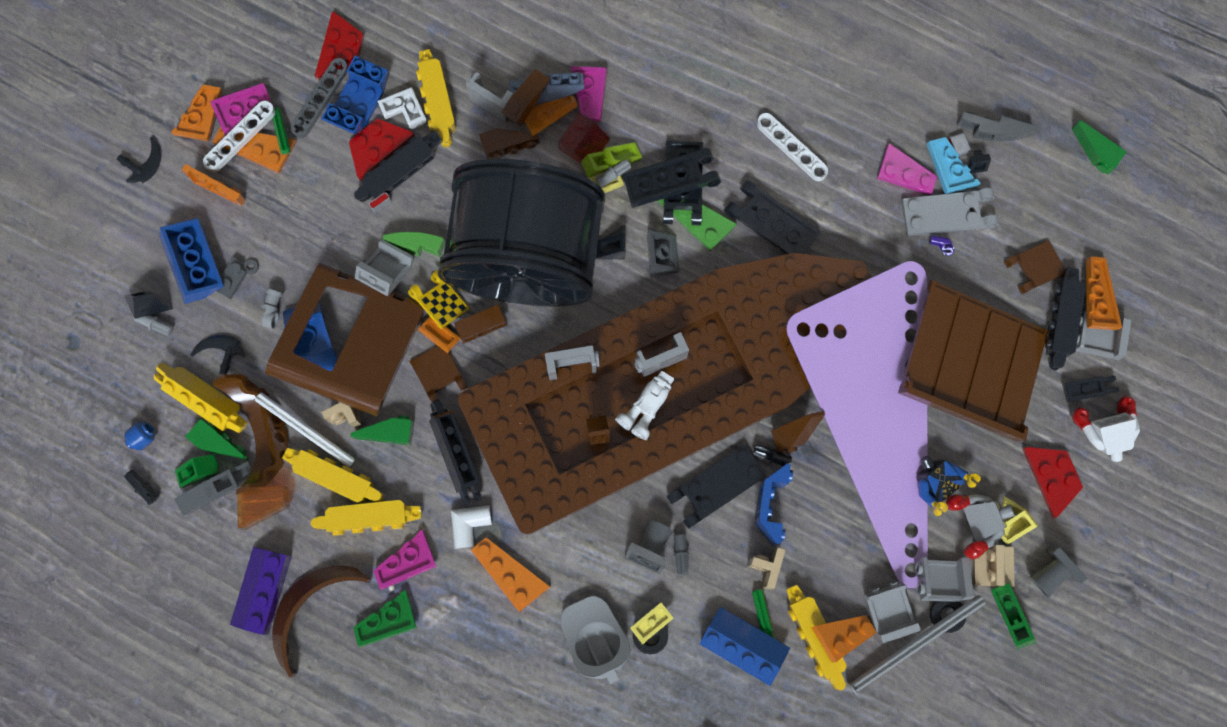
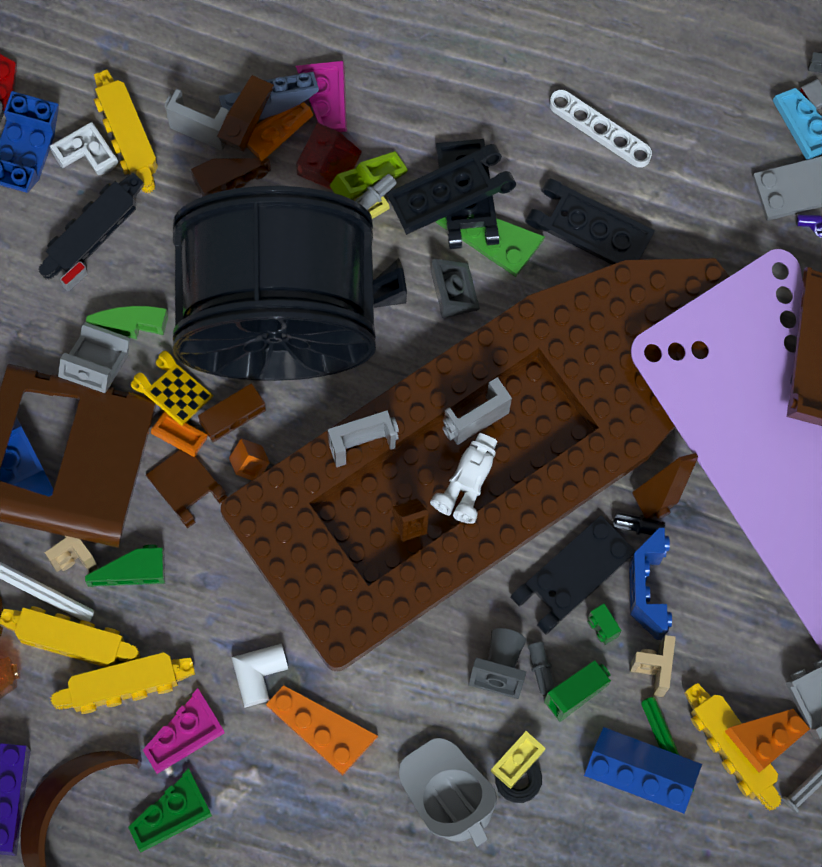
camera: 10 degrees left, 5 degrees down
red wing [349,119,415,181] -> none
black hinge [429,400,481,505] -> none
dark pink wing [877,143,937,196] -> none
none -> orange panel [229,438,270,480]
none -> green slope [544,660,611,722]
none -> green piece [587,604,622,645]

